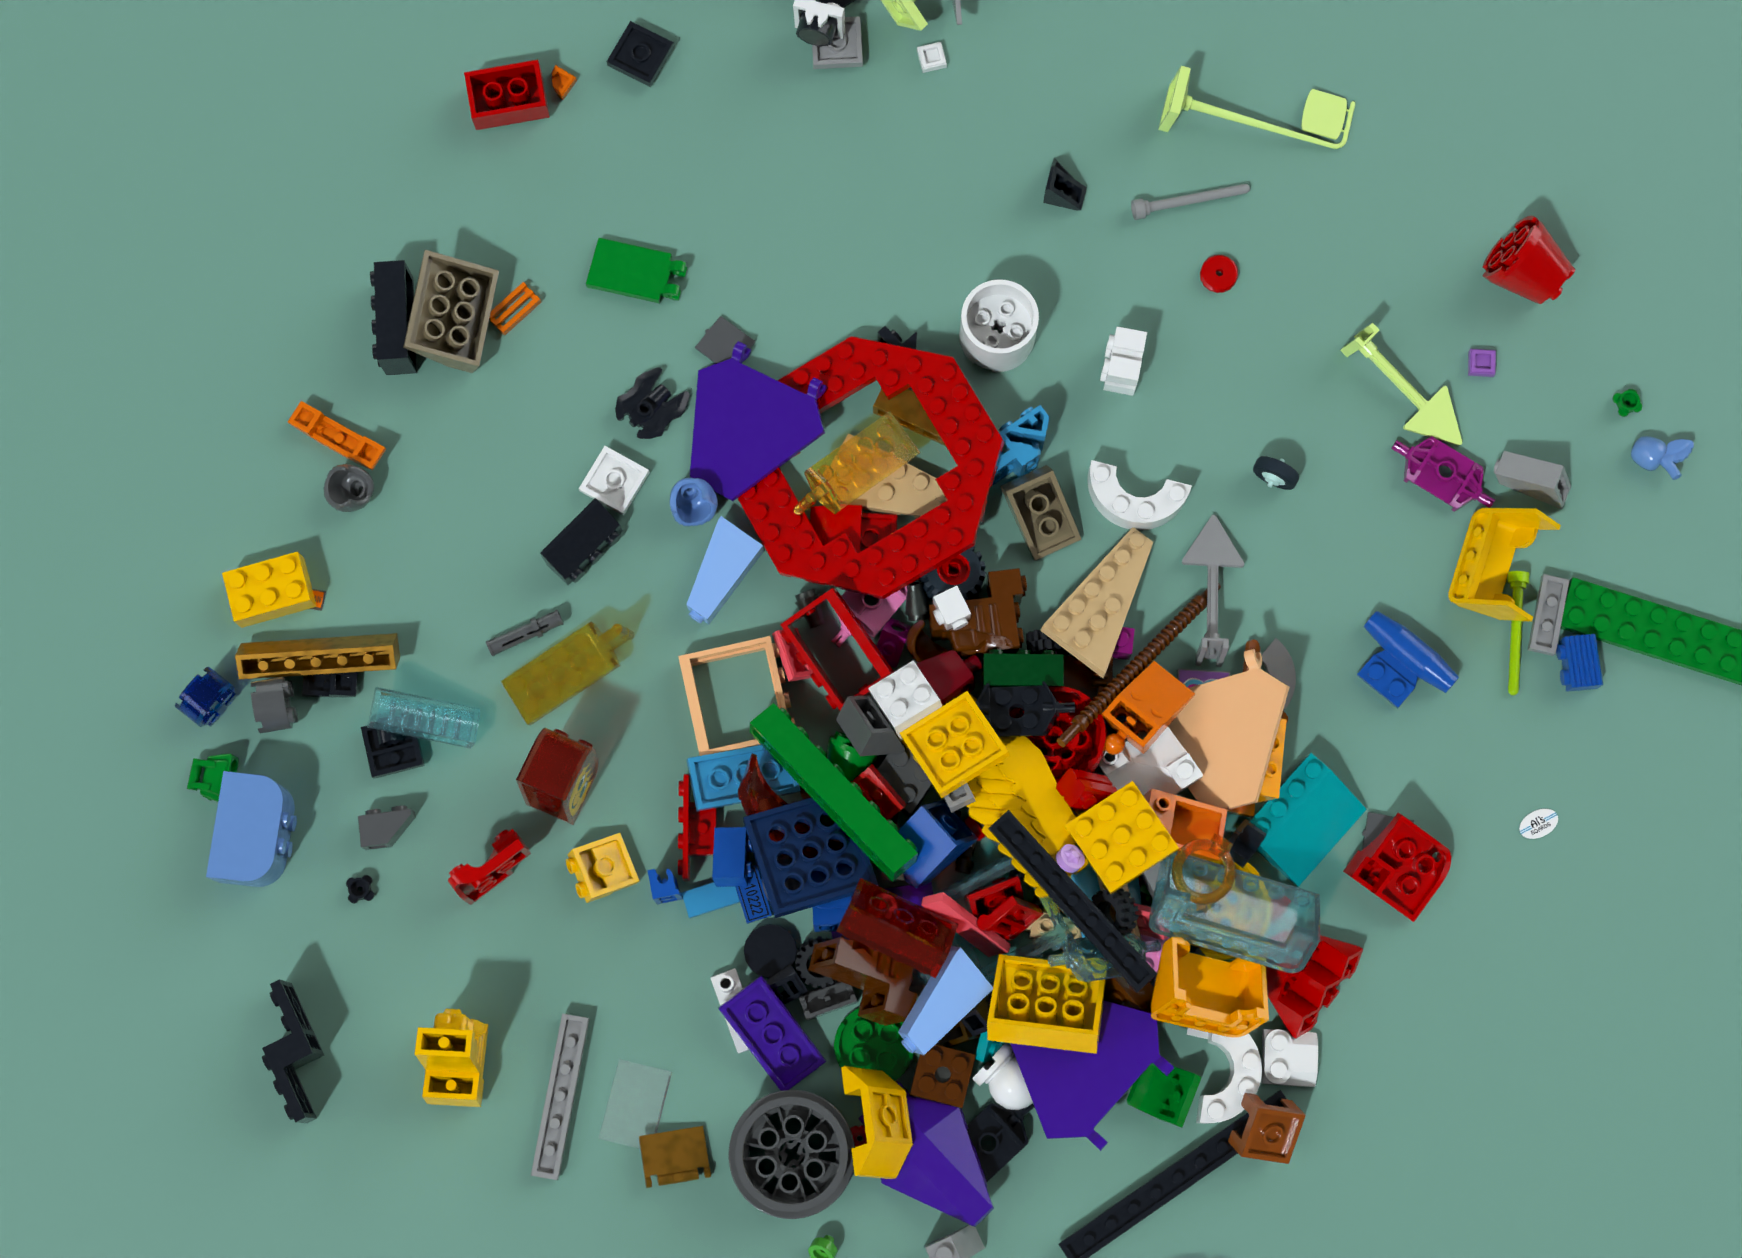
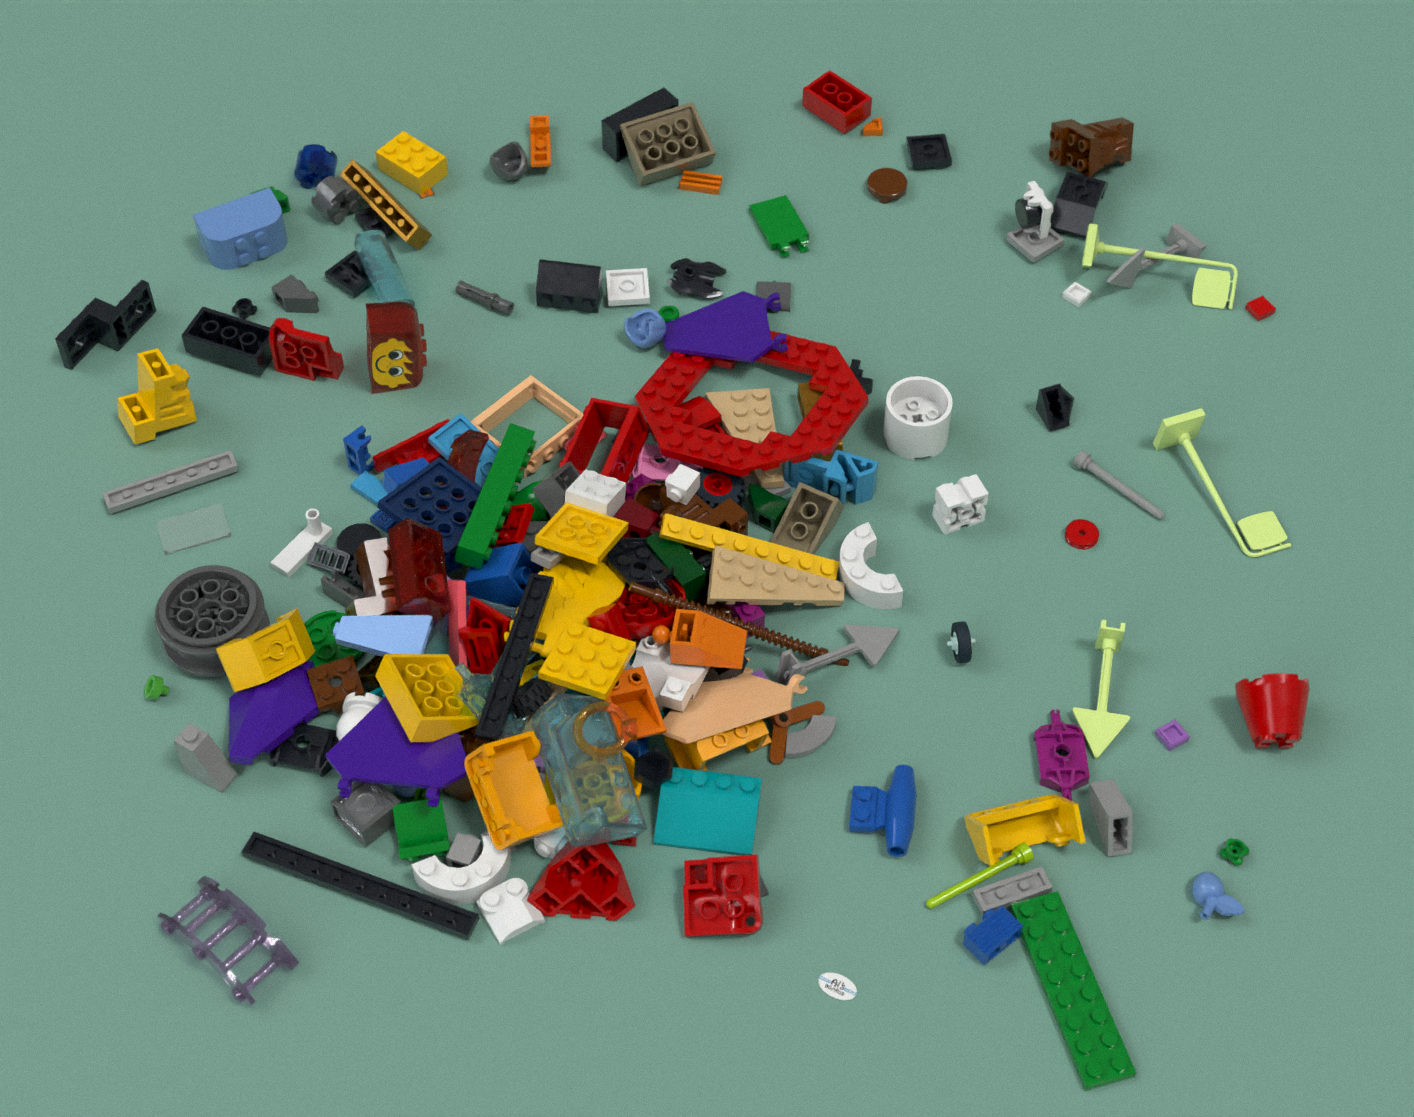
camera: 55 degrees right, 25 degrees down
clear yellow hinge [501,621,635,726] -> none
yellow plate [566,833,639,903] -> none
pearl gold piece [639,1126,711,1188] -> none
light blue slope [686,516,764,625] -> none
dark purple tile [718,975,826,1091] -> none
clear yellow hinge [793,411,921,515] -> none
lavender tile [1056,844,1085,873] -> none
dark orange panel [1228,1093,1306,1164] -> none
none -> black brick [181,306,273,376]
none -> piece [330,781,401,847]
none -> light grey brick [446,833,483,868]
none -> green tile [658,305,679,323]
none -> yellow plate [659,513,839,580]
none -> dark green slope [748,483,789,533]
none -> reddish brown tile [867,168,907,204]

